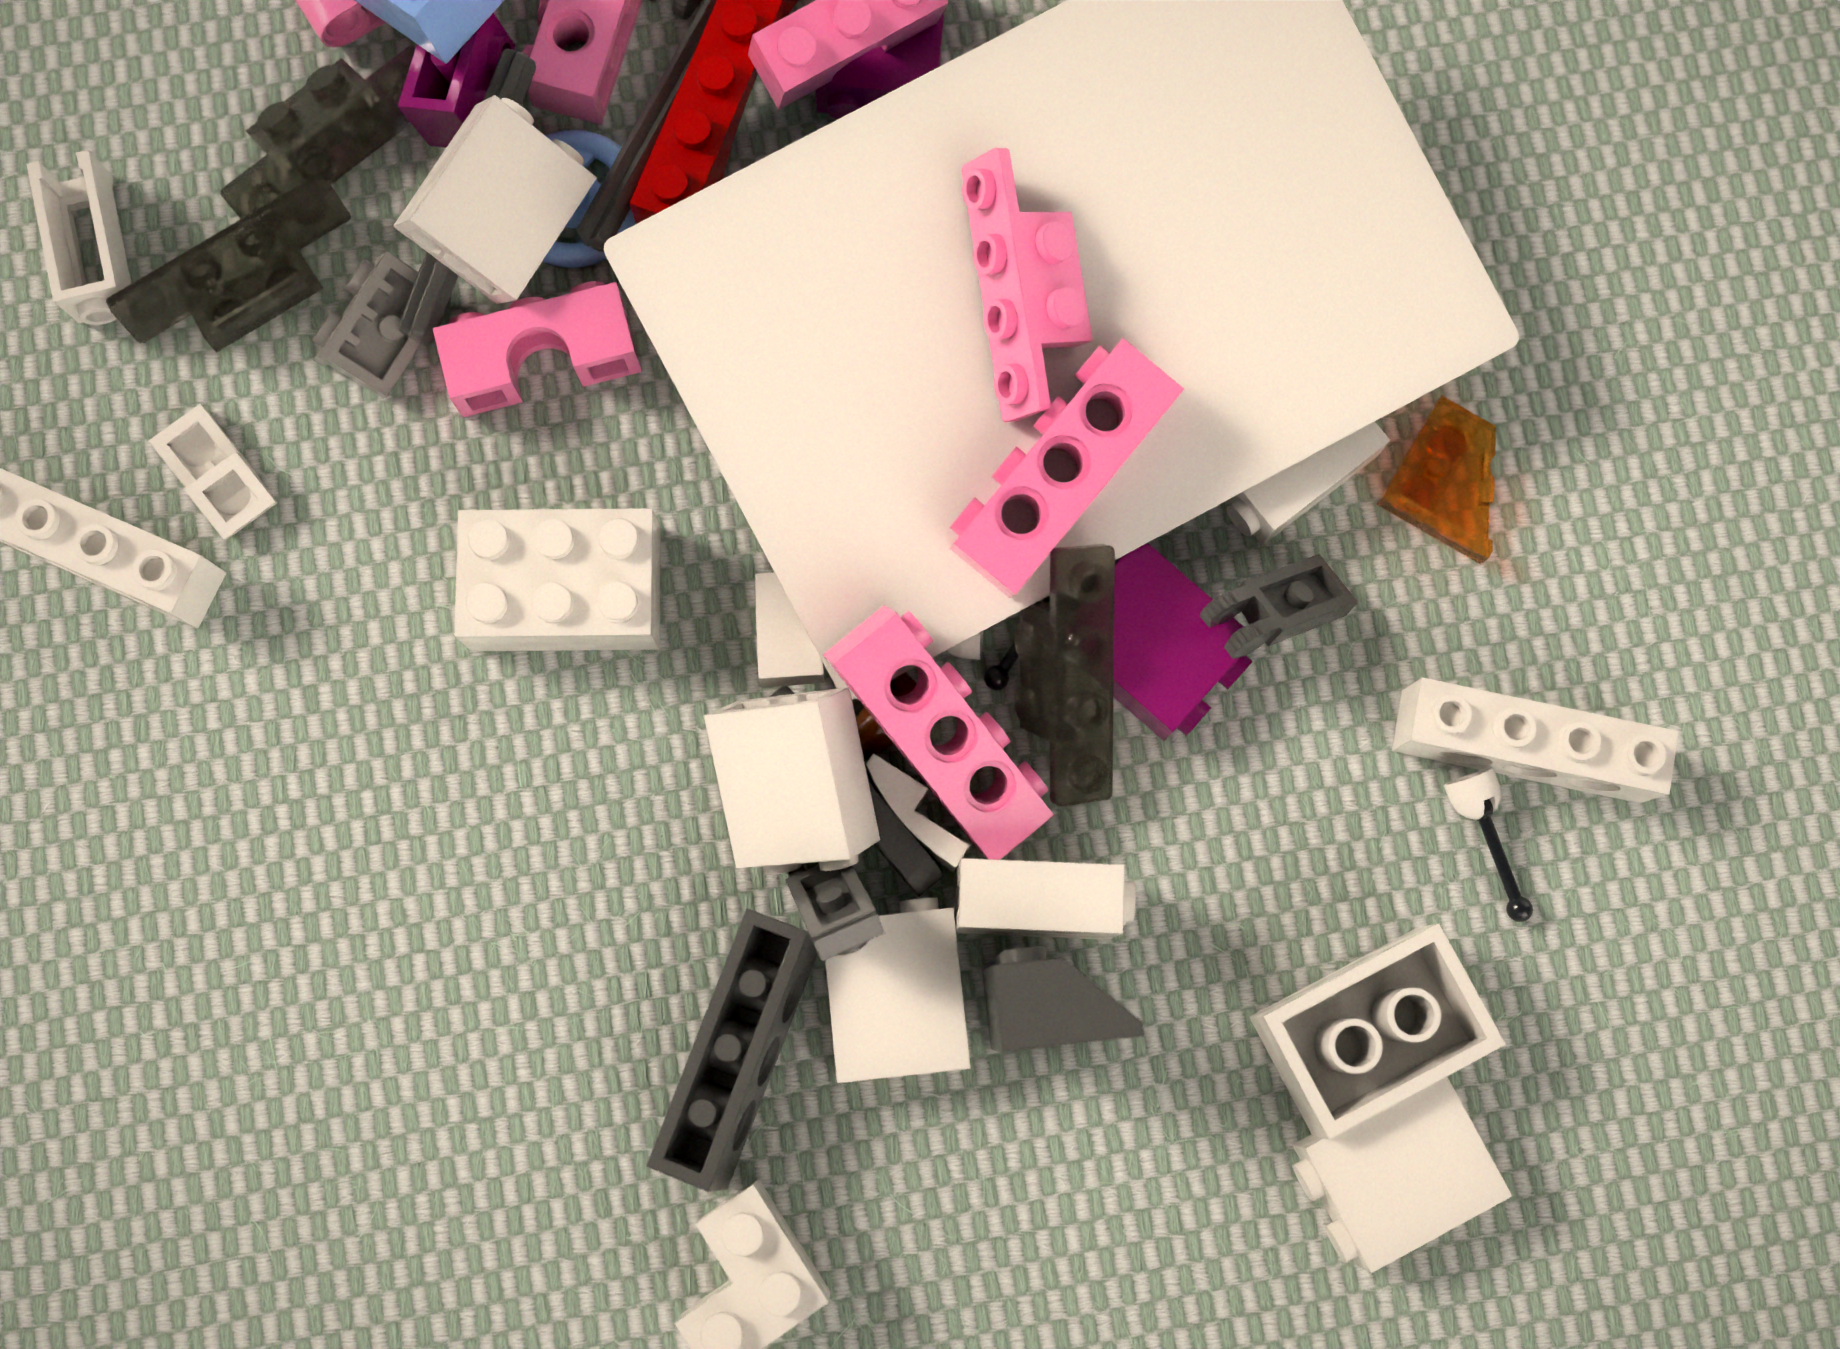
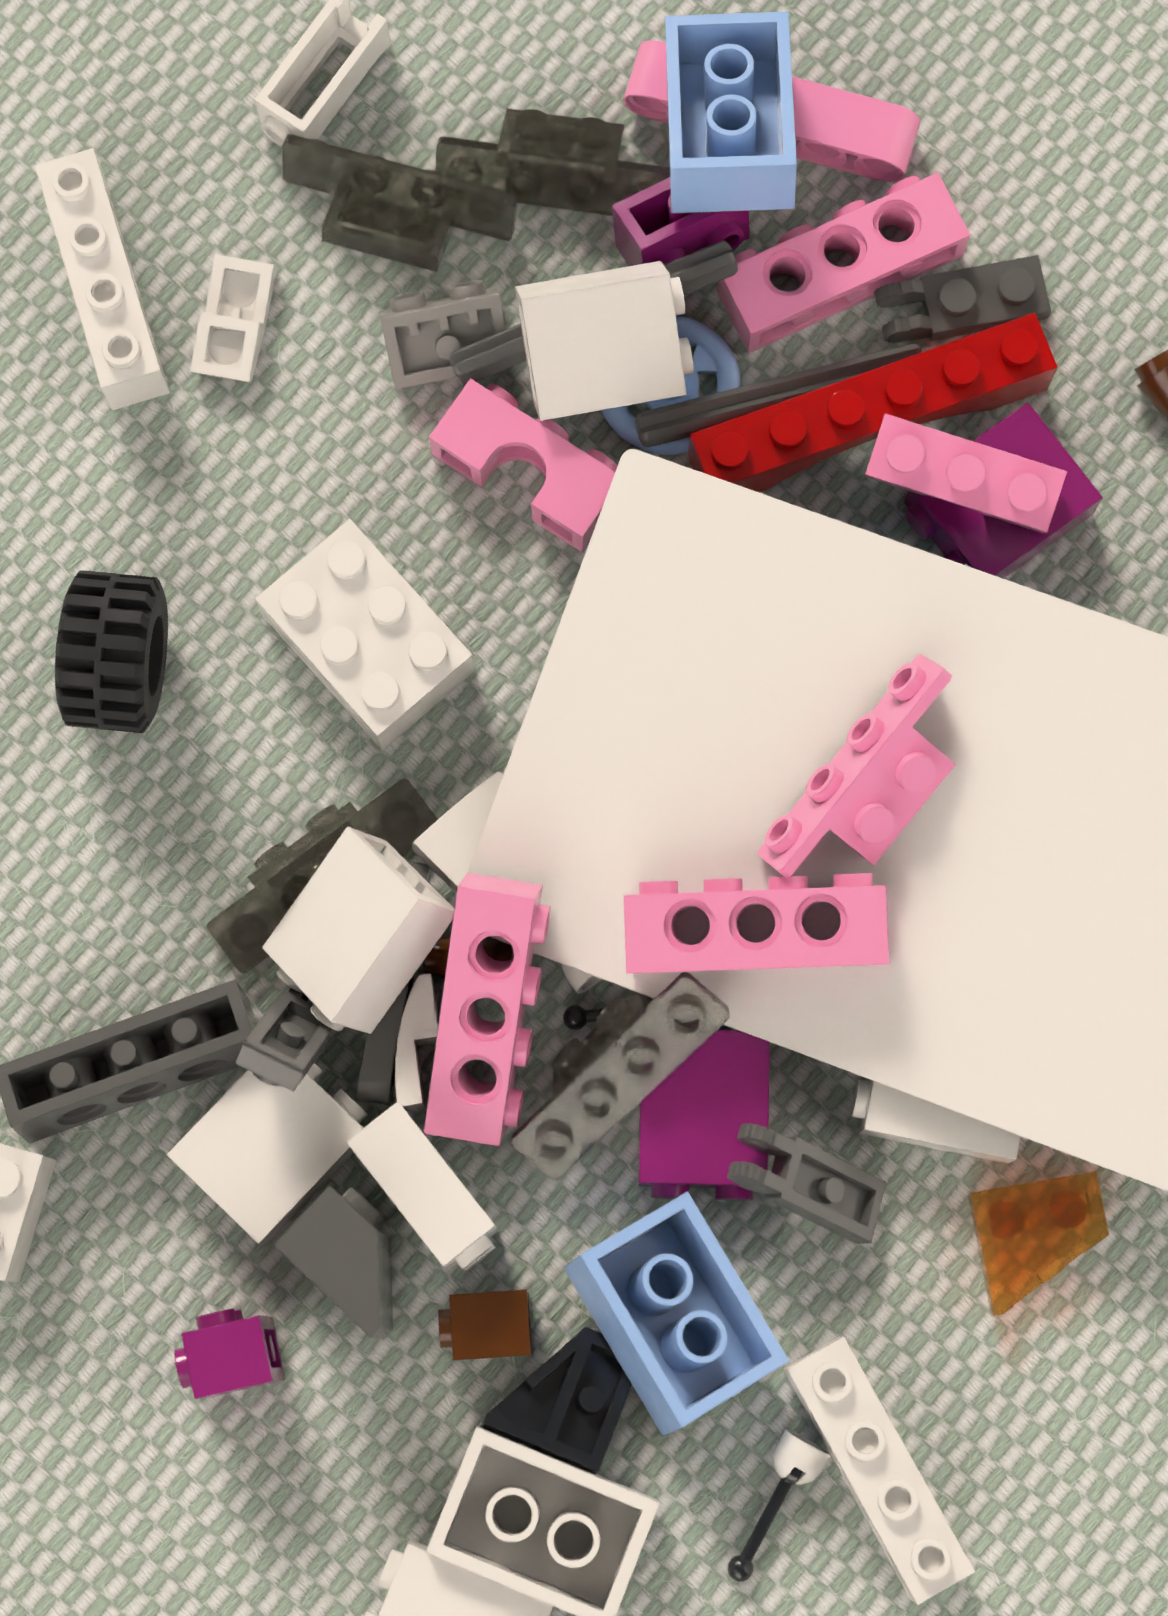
camera: 55 degrees right, 0 degrees up
none -> black tyre [55,570,168,733]
none -> magenta brick [174,1309,286,1399]
none -> clear smoke bracket [207,779,438,974]
none -> reddish brown brick [438,1289,532,1360]
none -> black wing [480,1327,632,1475]
none -> light blue brick [564,1191,789,1437]

